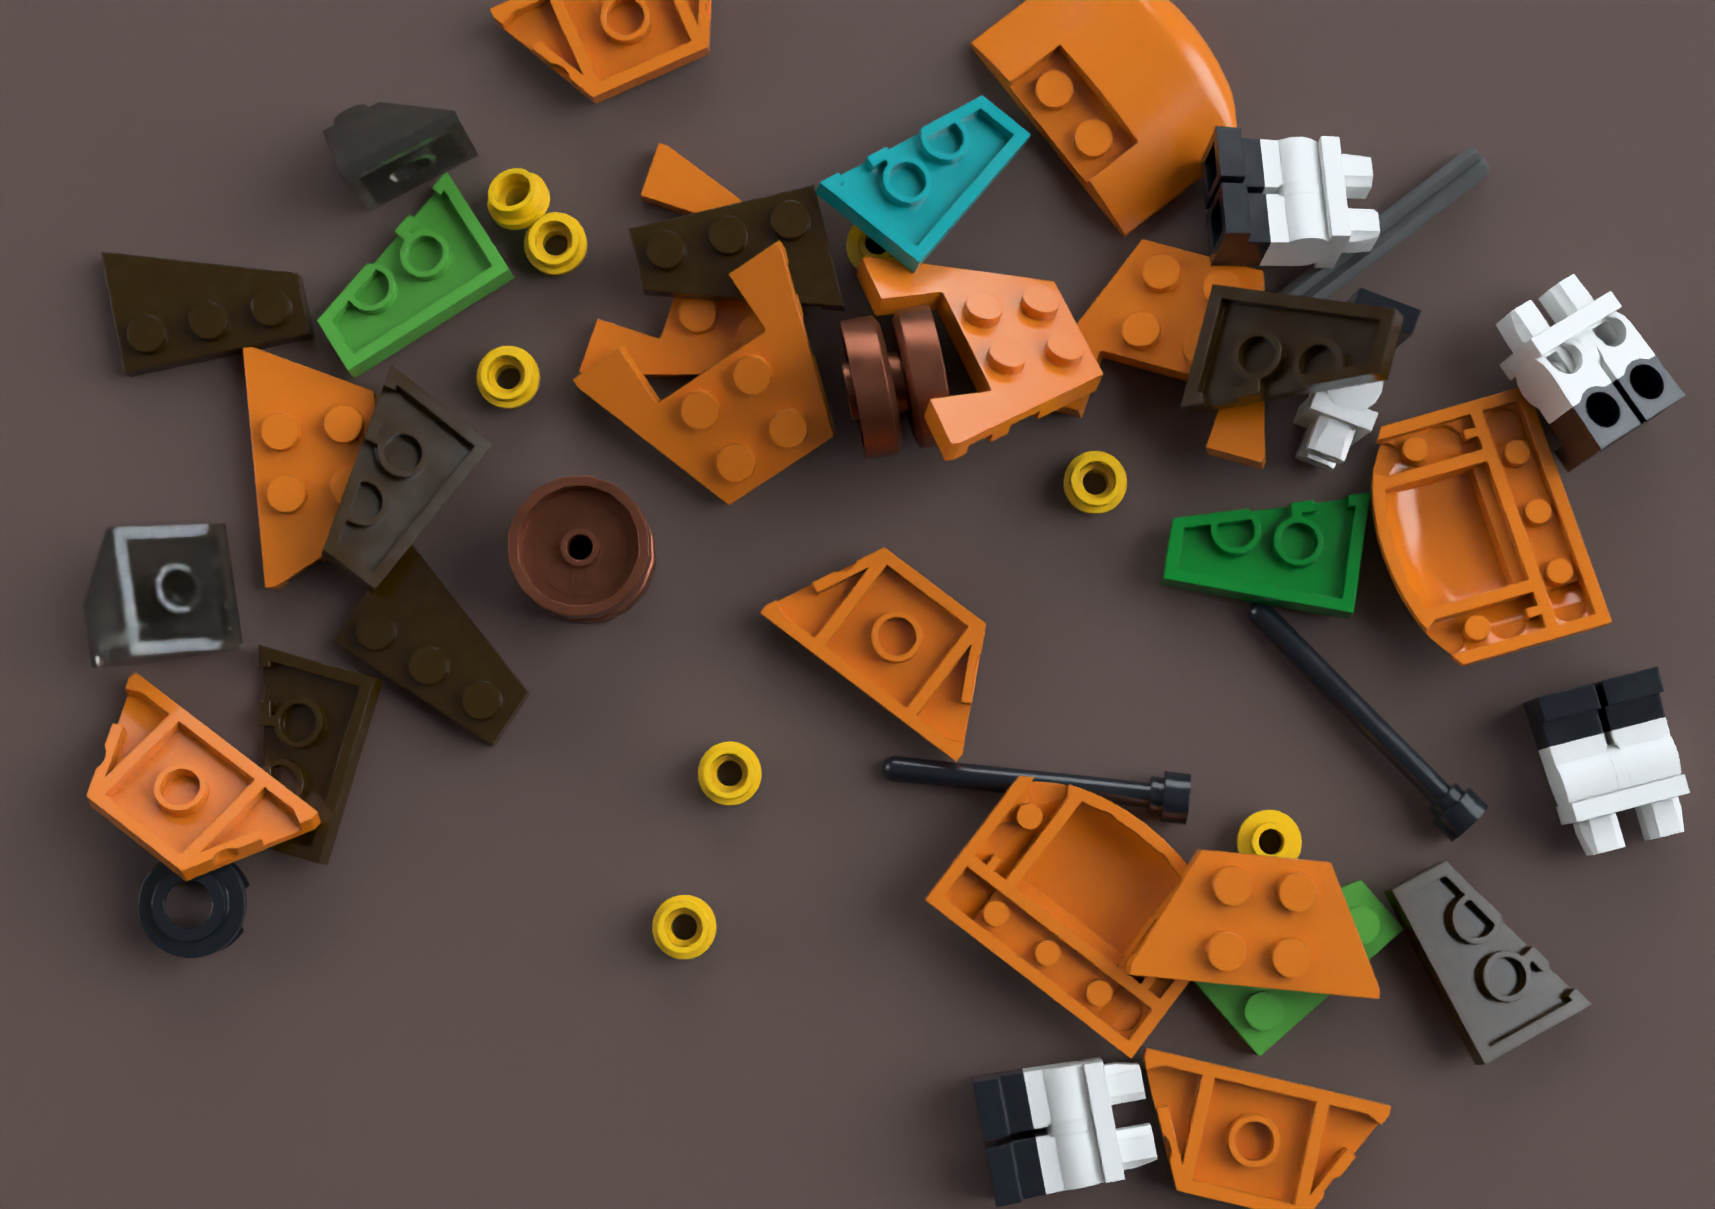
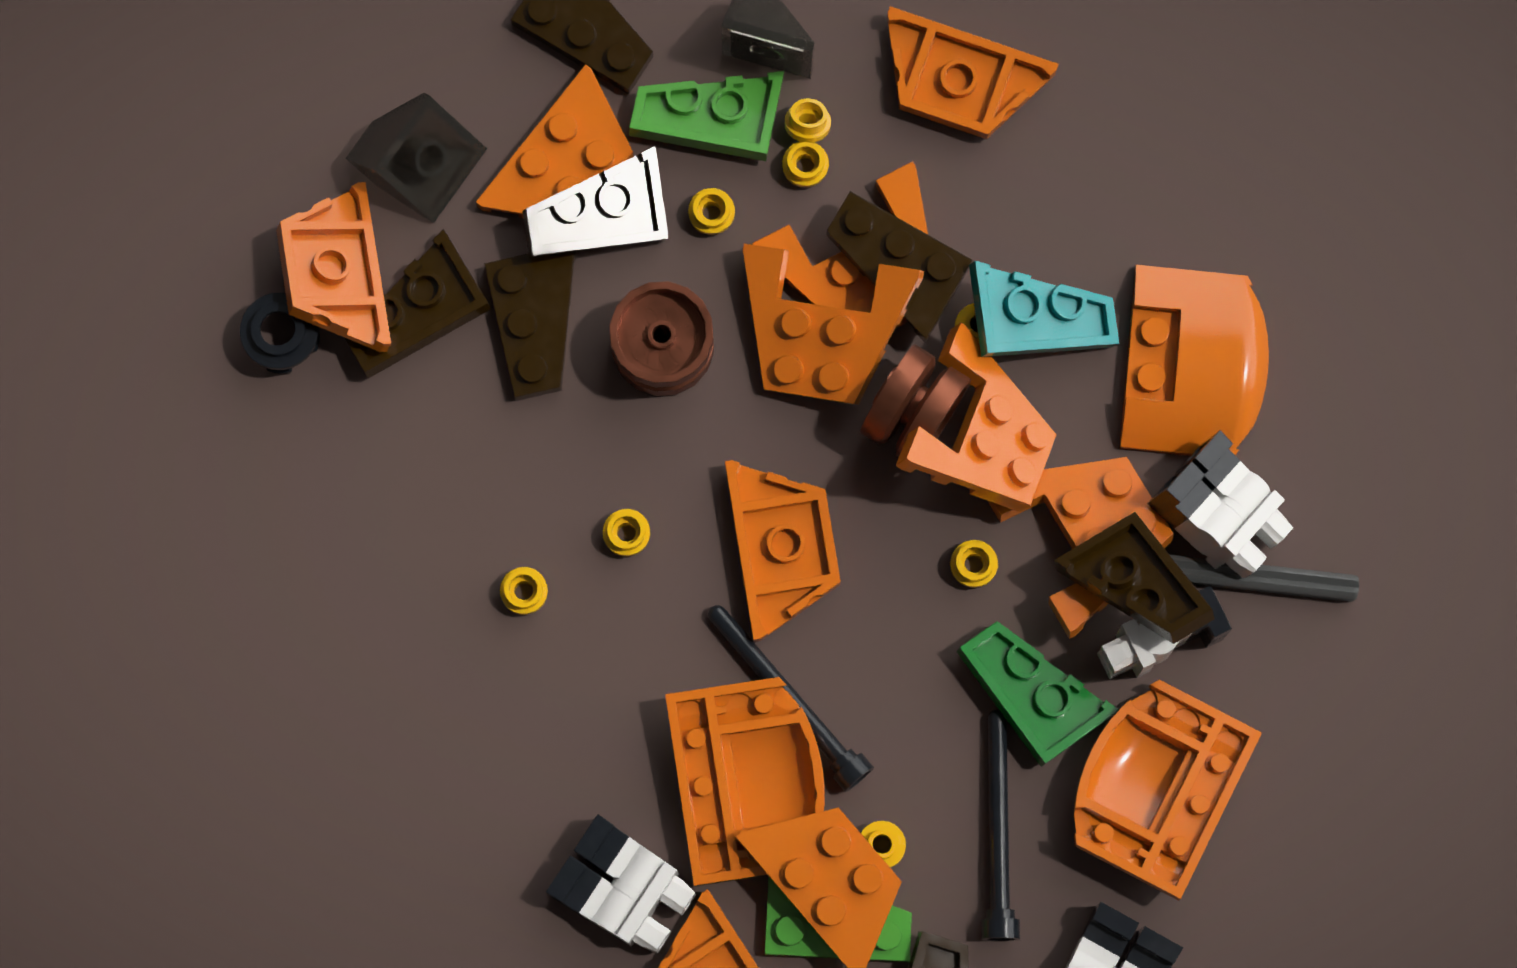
camera: 40 degrees right, 5 degrees down
white hips [1496,274,1685,472] -> none

